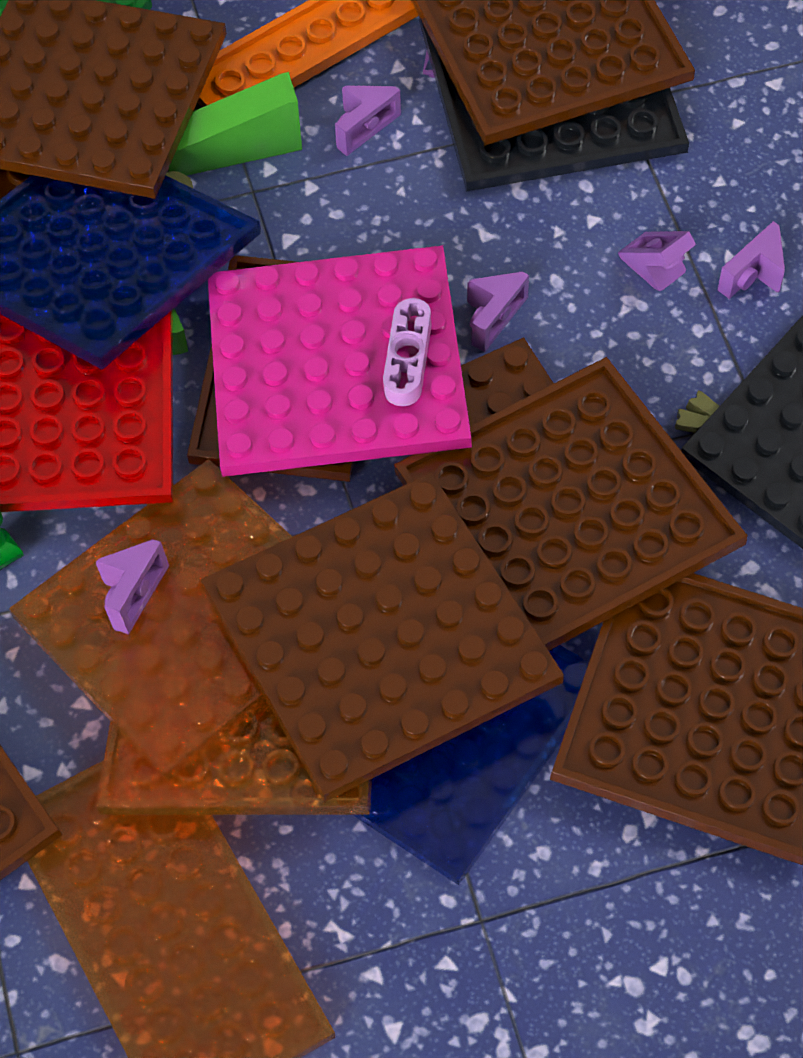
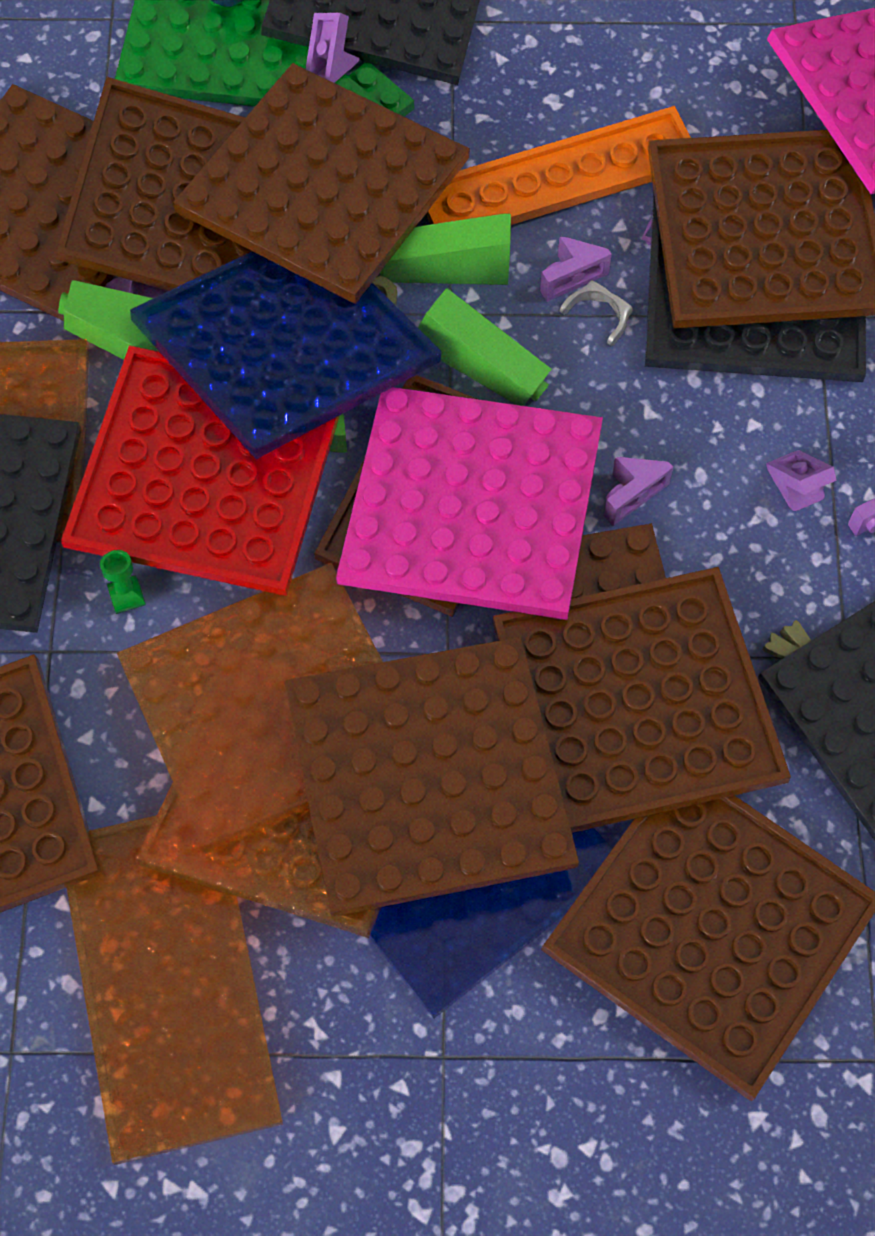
camera: 15 degrees right, 5 degrees up
medium lavender slope [96,539,169,635] -> none
lavender beam [383,298,432,406] -> none
none -> bright green slope [410,288,552,406]
none -> light grey cap [559,280,633,346]

